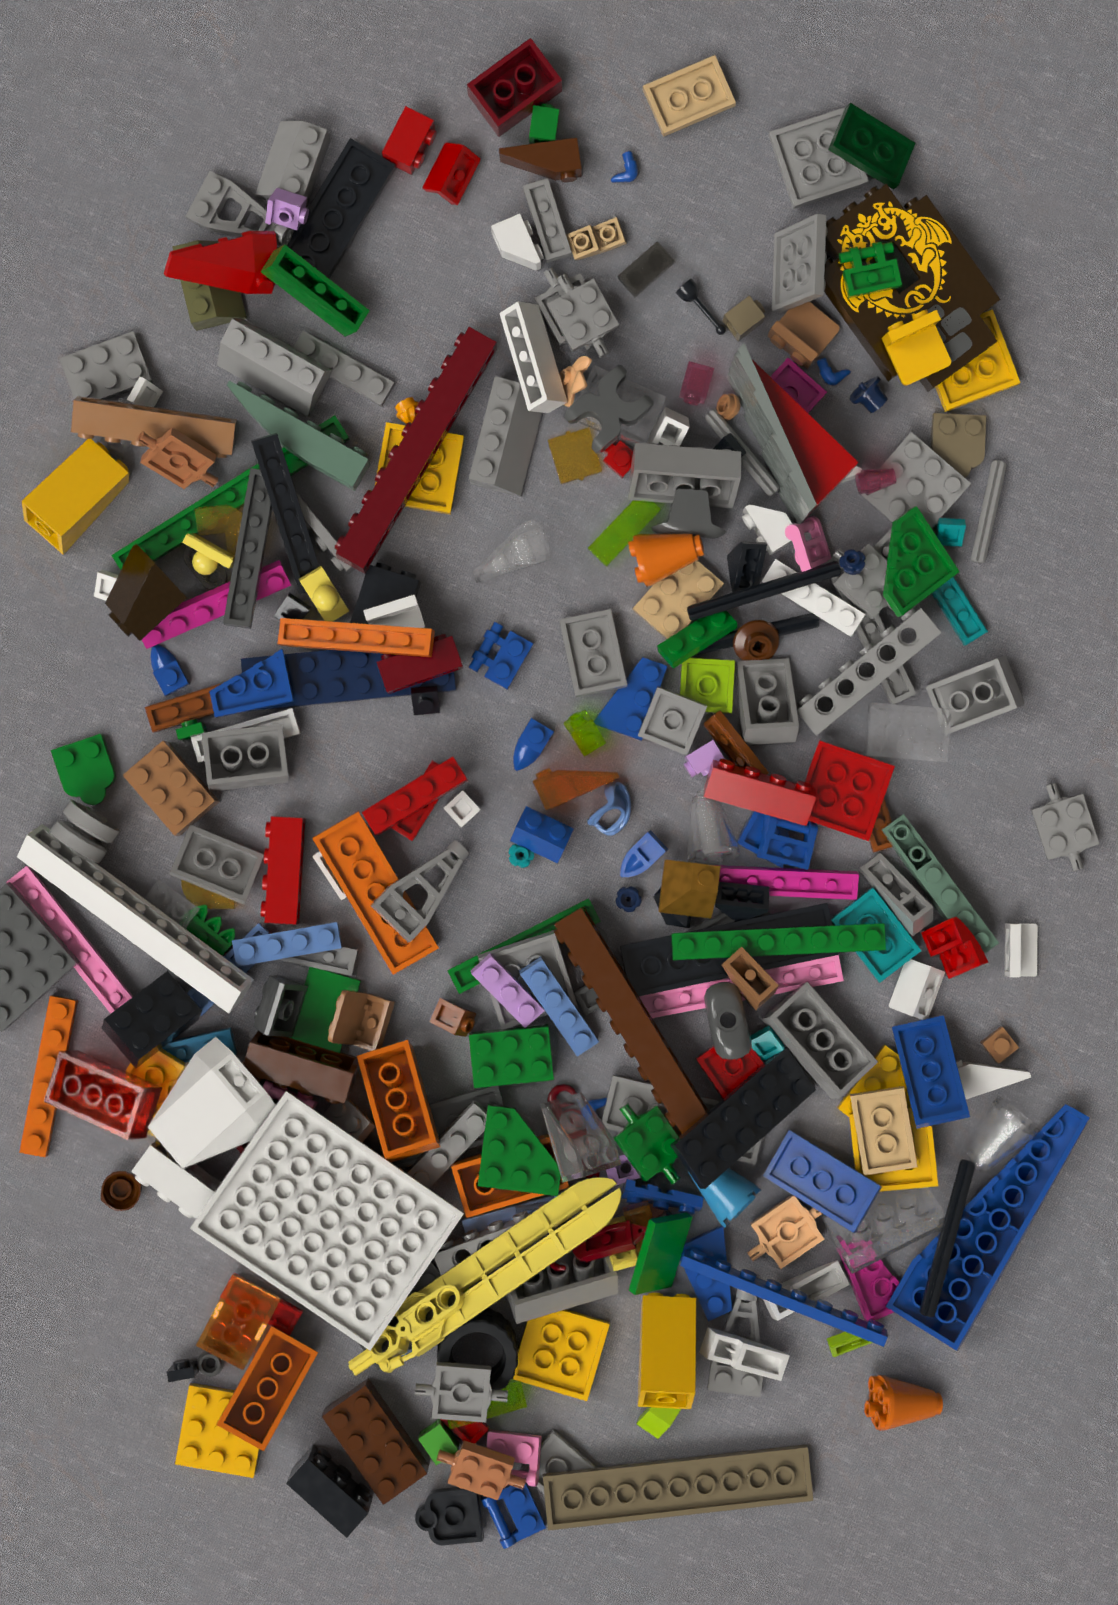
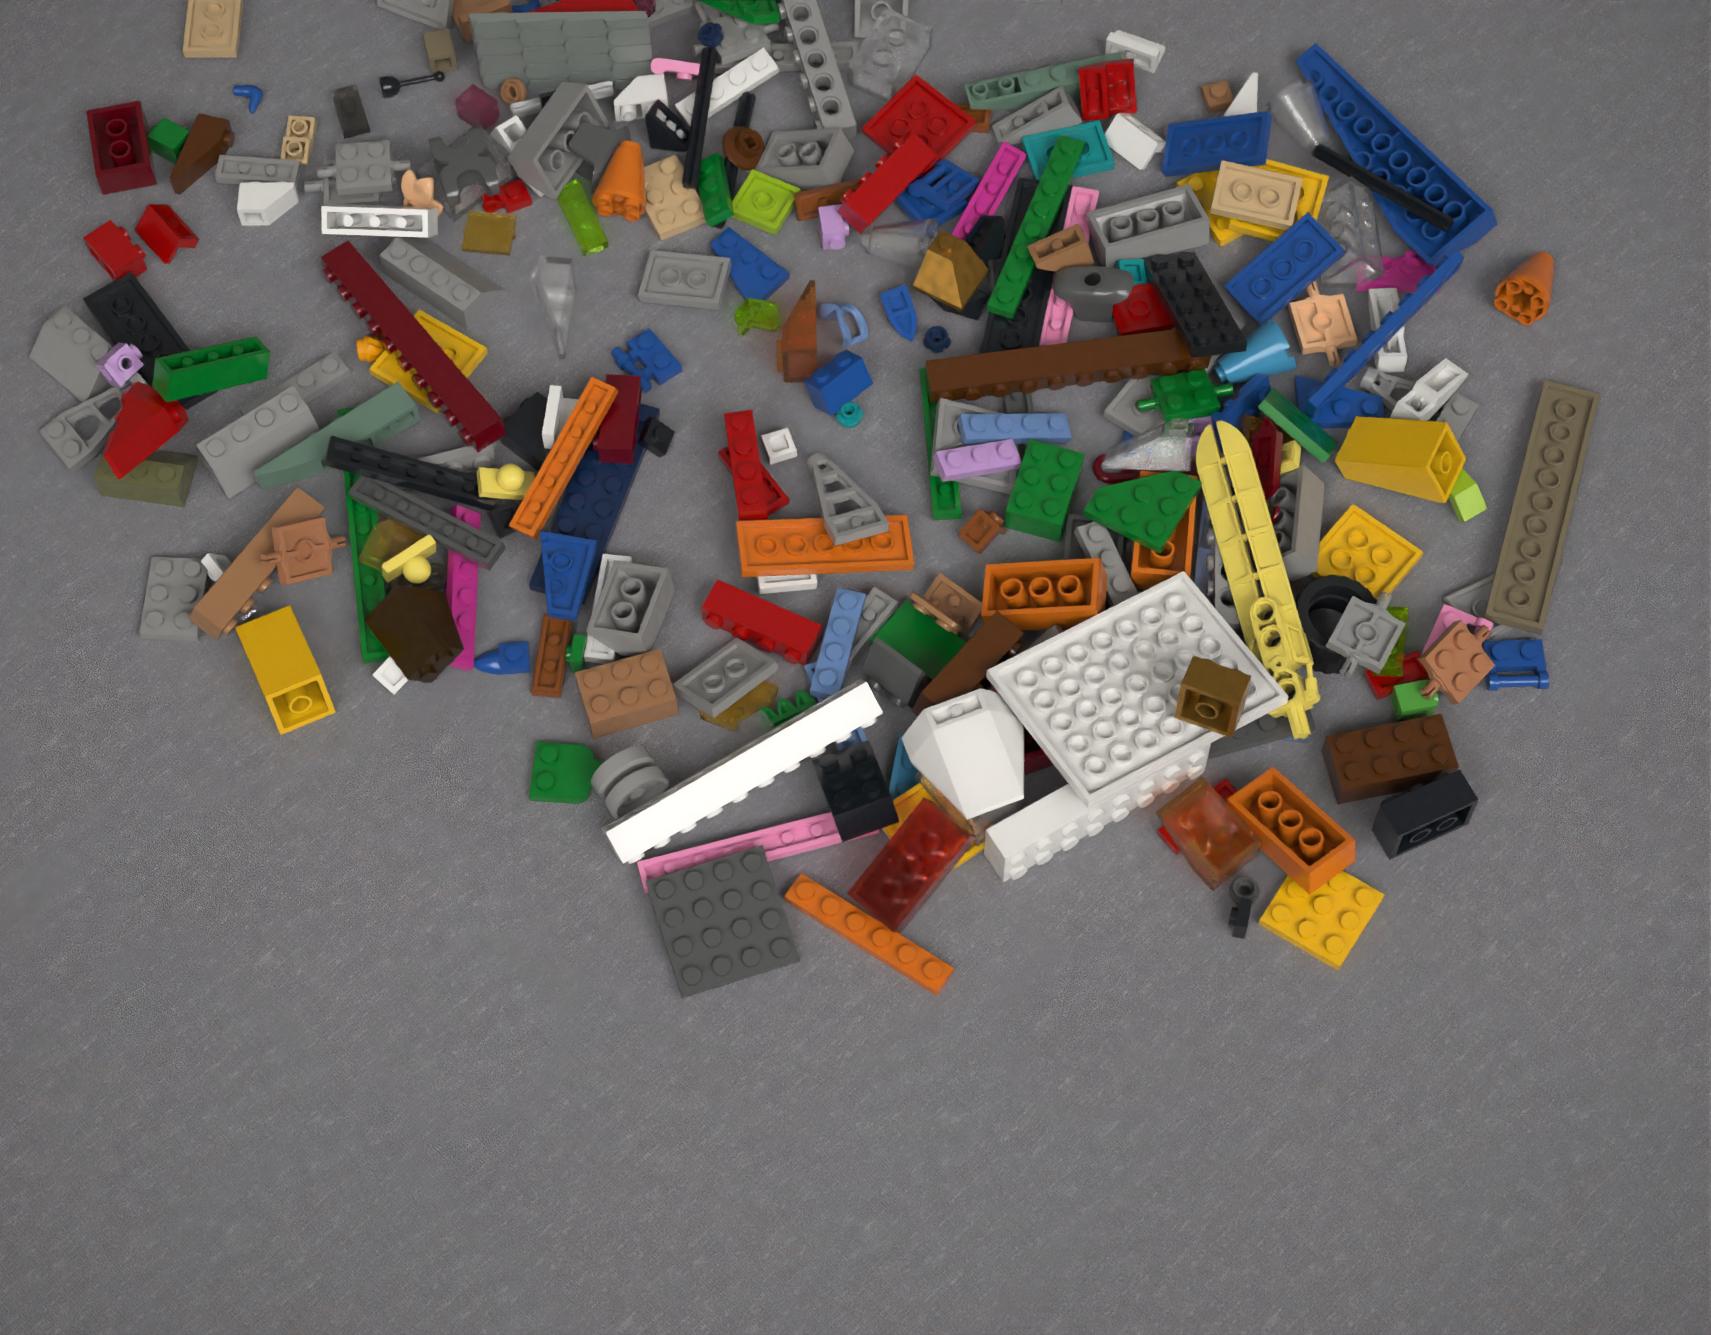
camera: 60 degrees left, 25 degrees down
reddish brown hat [101,1171,142,1211] -> none
black plate [415,1487,484,1546] -> none
blue plate [513,718,554,771] -> none
light grey plate [638,686,707,755] -> none
lime tile [827,1320,877,1357] -> none
none -> pearl gold brick [1174,656,1251,738]

